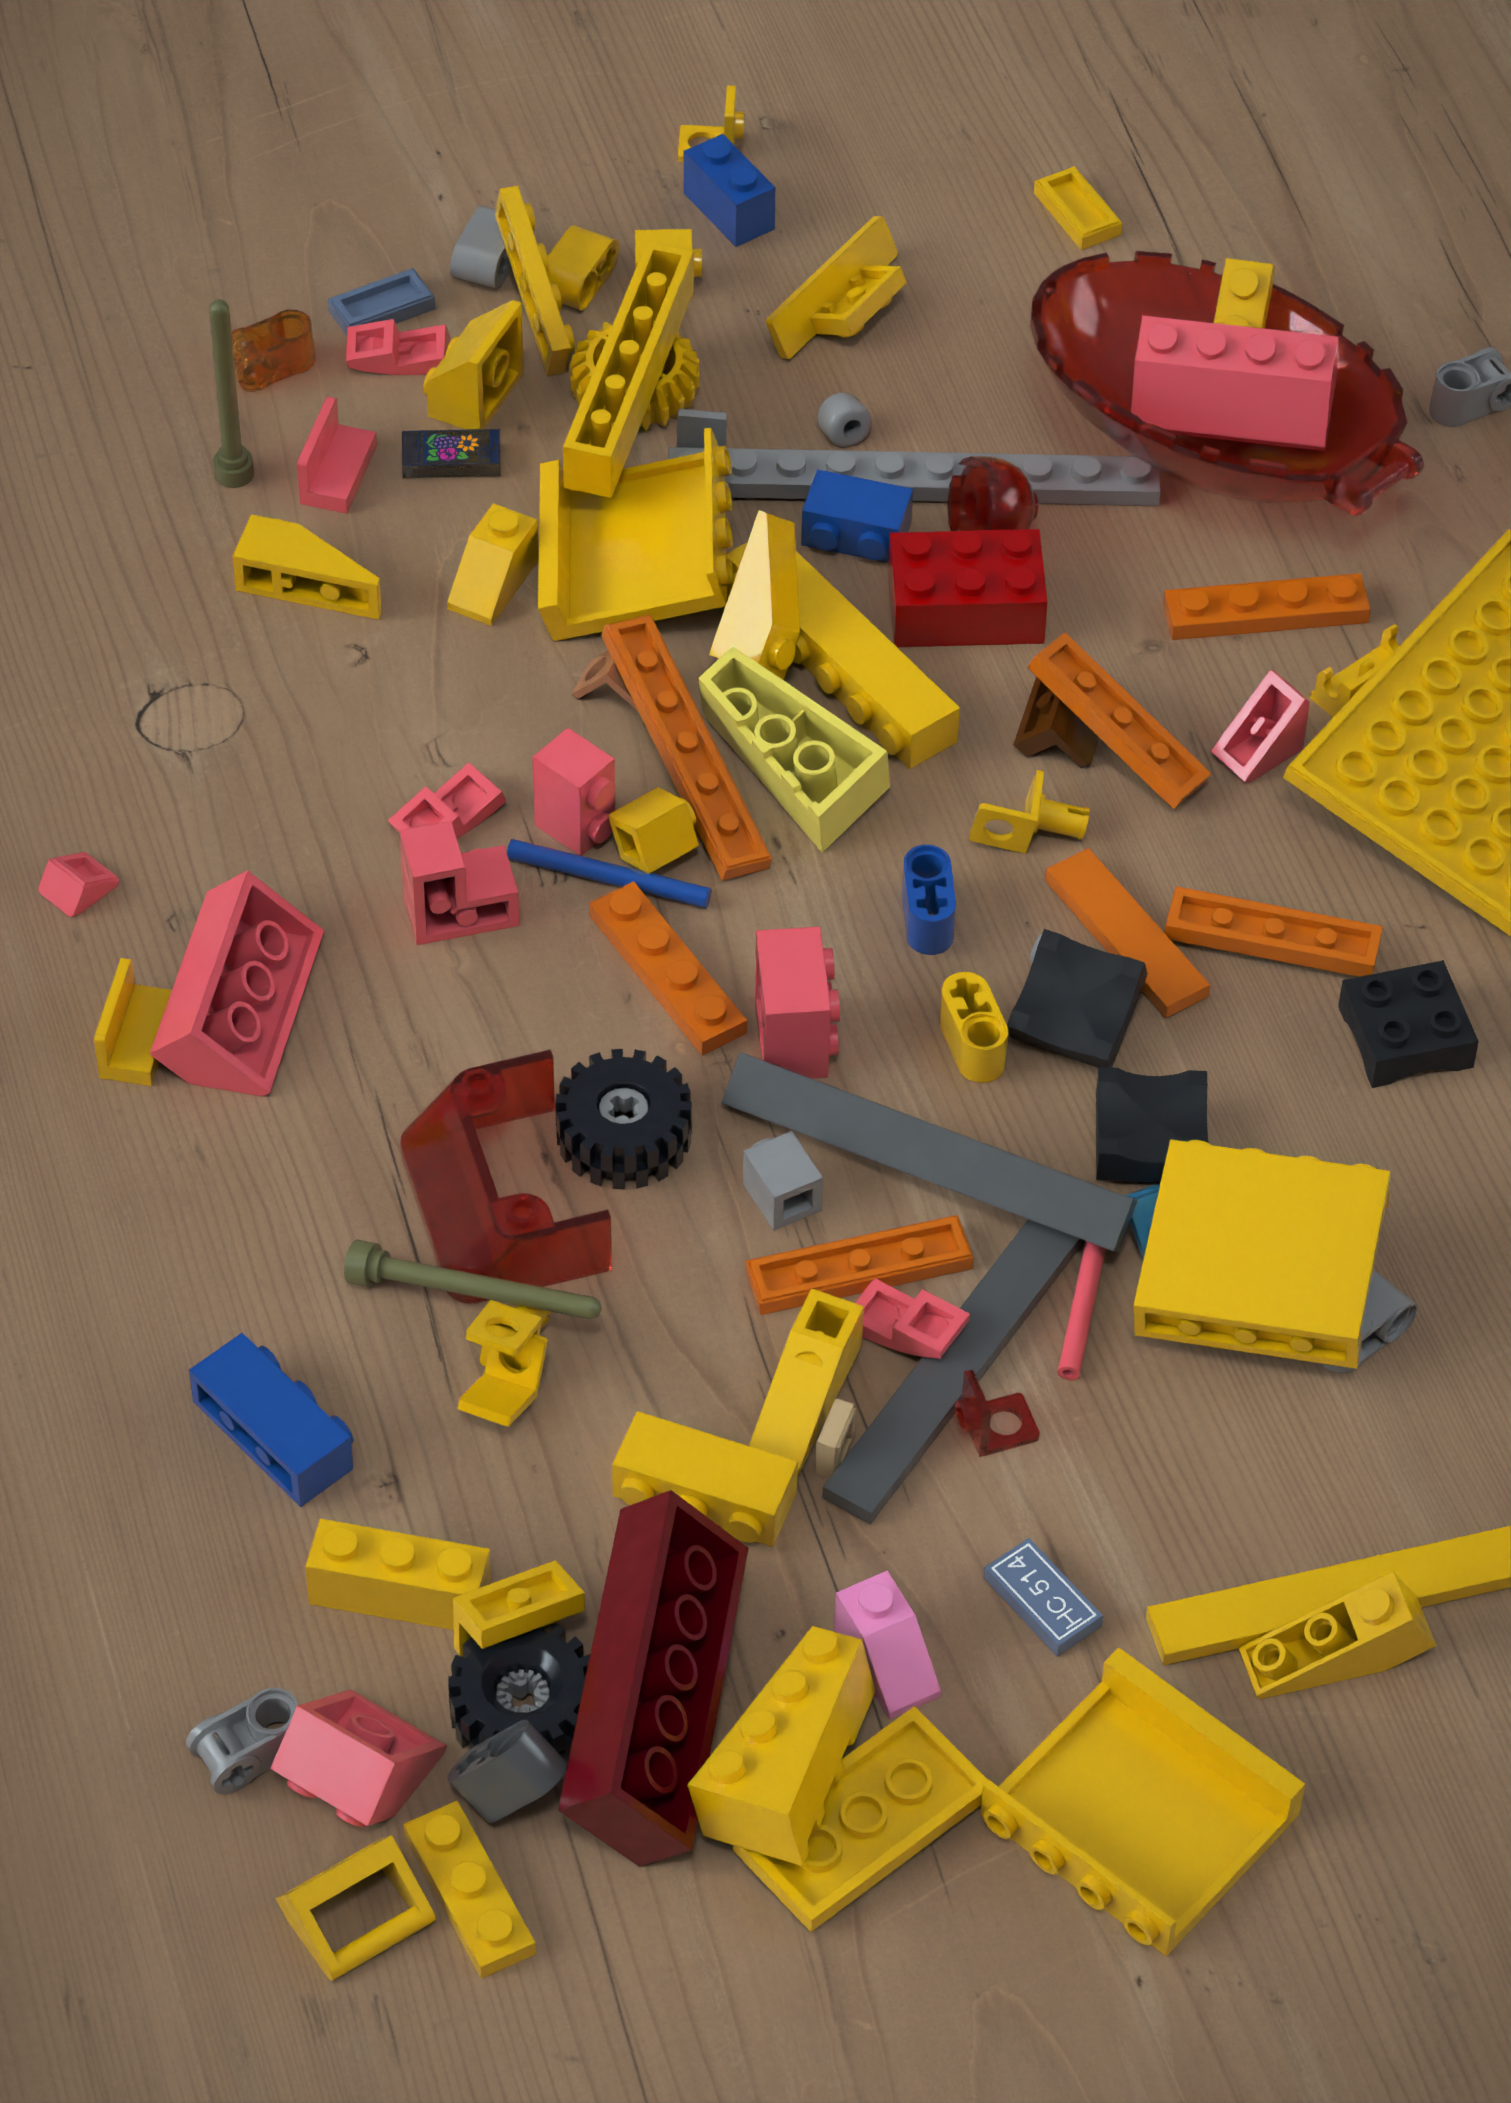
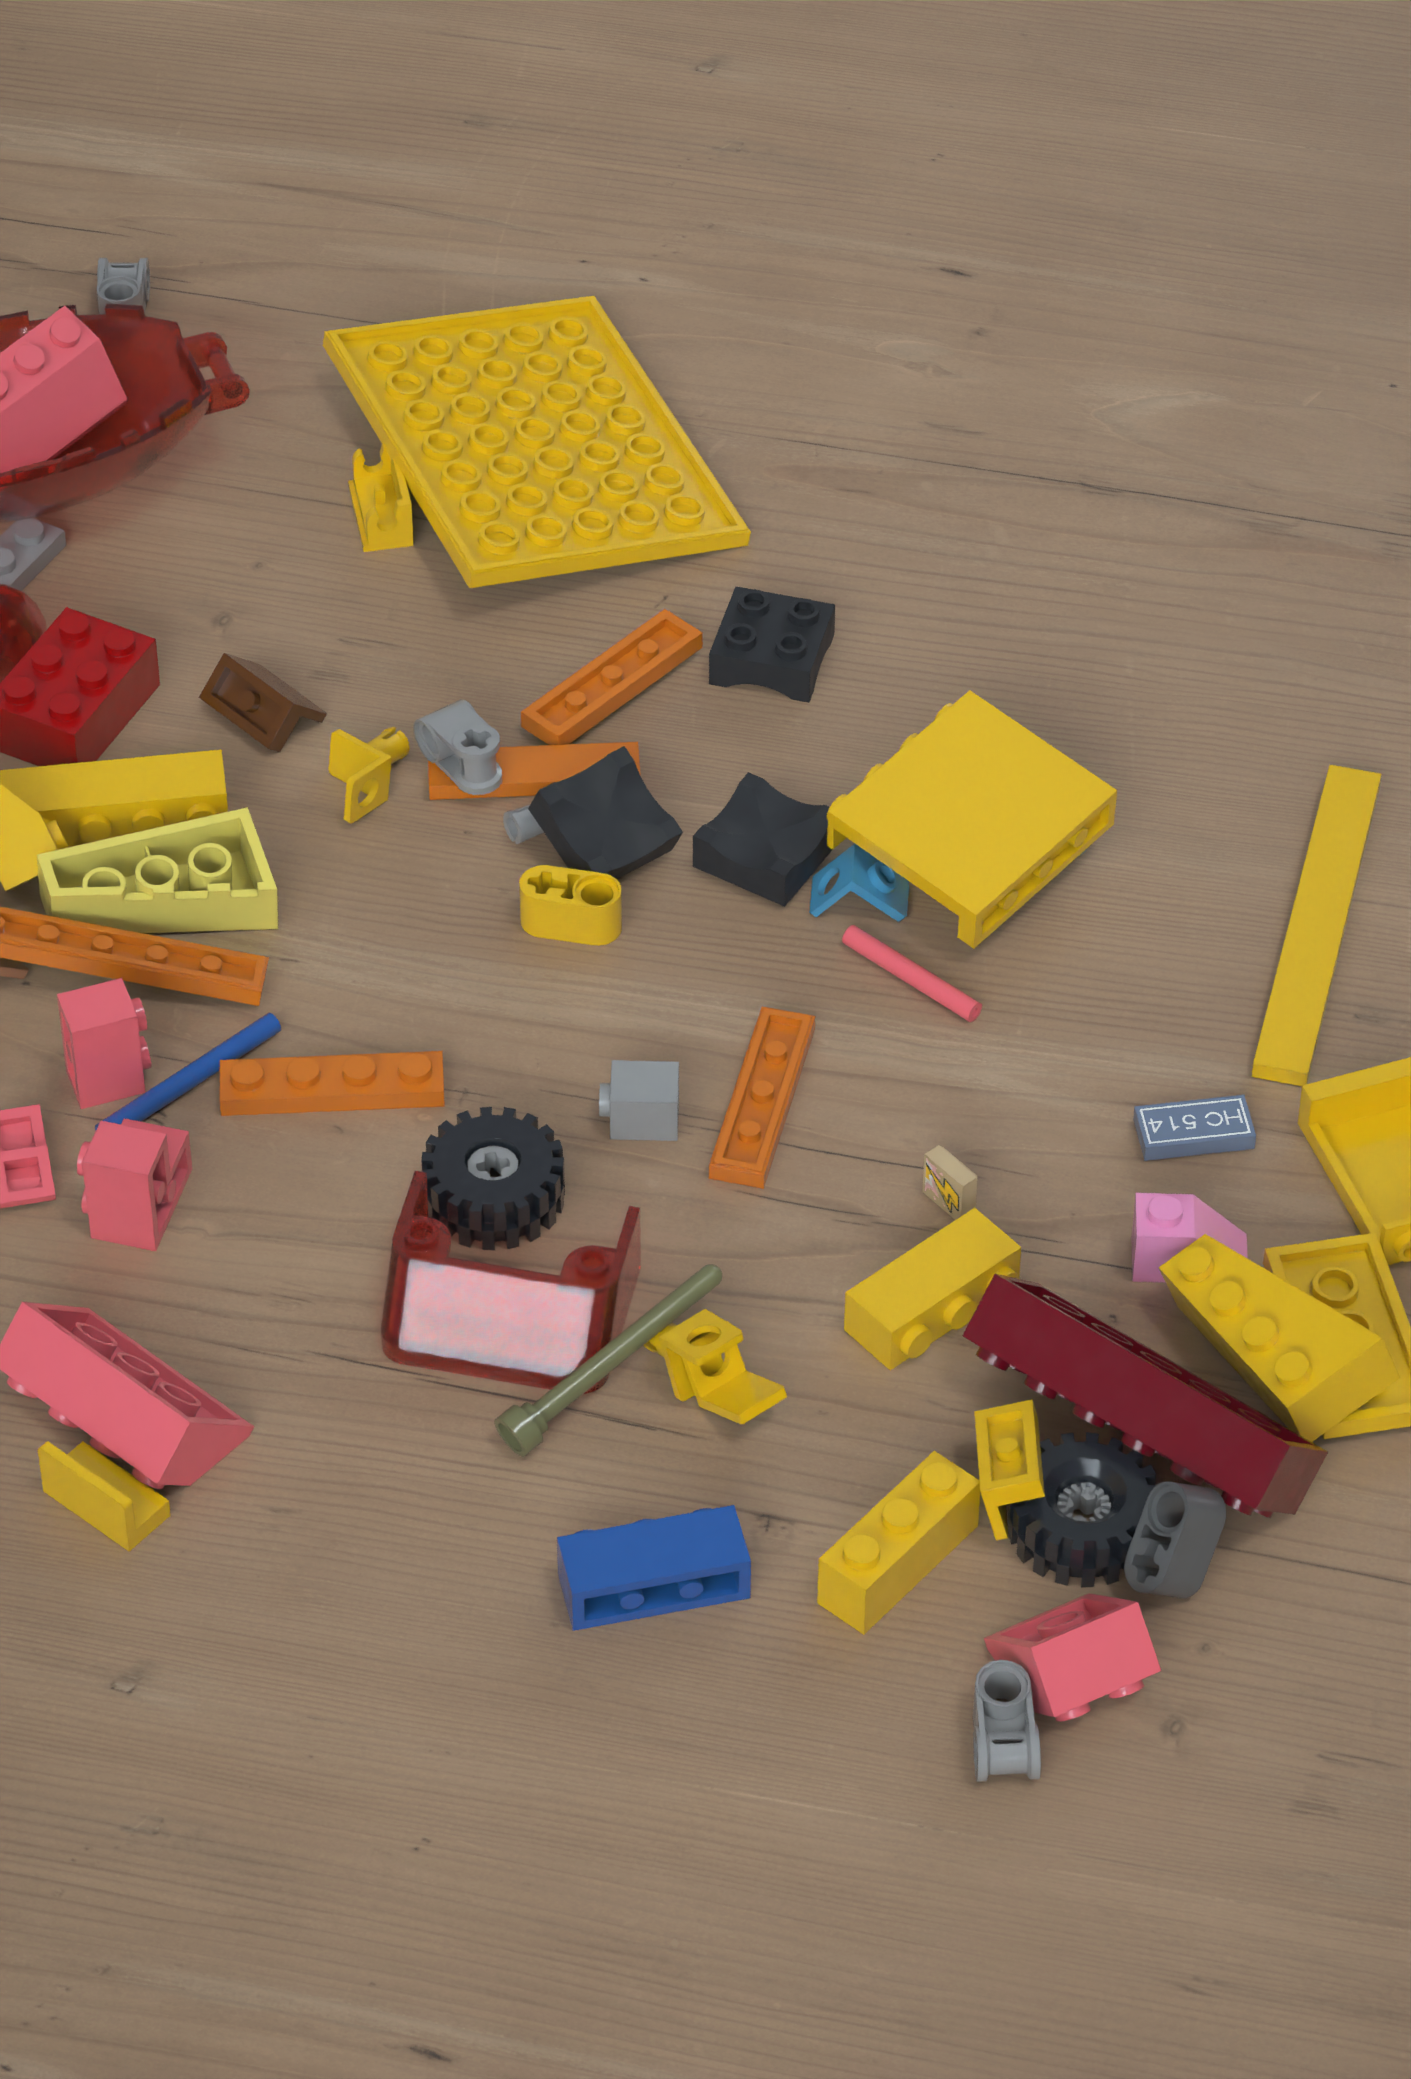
camera: 60 degrees left, 5 degrees down
yellow tile [275,1835,436,1981] -> none
yellow plate [403,1800,536,1979] -> none
yellow brick [608,787,699,874] -> none
dark grey tile [721,1052,1138,1252] -> none
yellow slope [749,1288,864,1474] -> none
coral brick [755,926,840,1079] -> none
dark grey tile [822,1219,1085,1524] -> none
coral slope [855,1278,970,1359] -> none
blue beam [902,845,956,955] -> none
clear red bracket [955,1369,1040,1457] -> none
orange plate [1027,632,1212,809] -> none
orange plate [1163,573,1371,640] -> none
coral slope [1210,670,1310,783] -> none
yellow slope [1238,1571,1437,1699] -> none
none -> light grey piece [413,699,502,795]

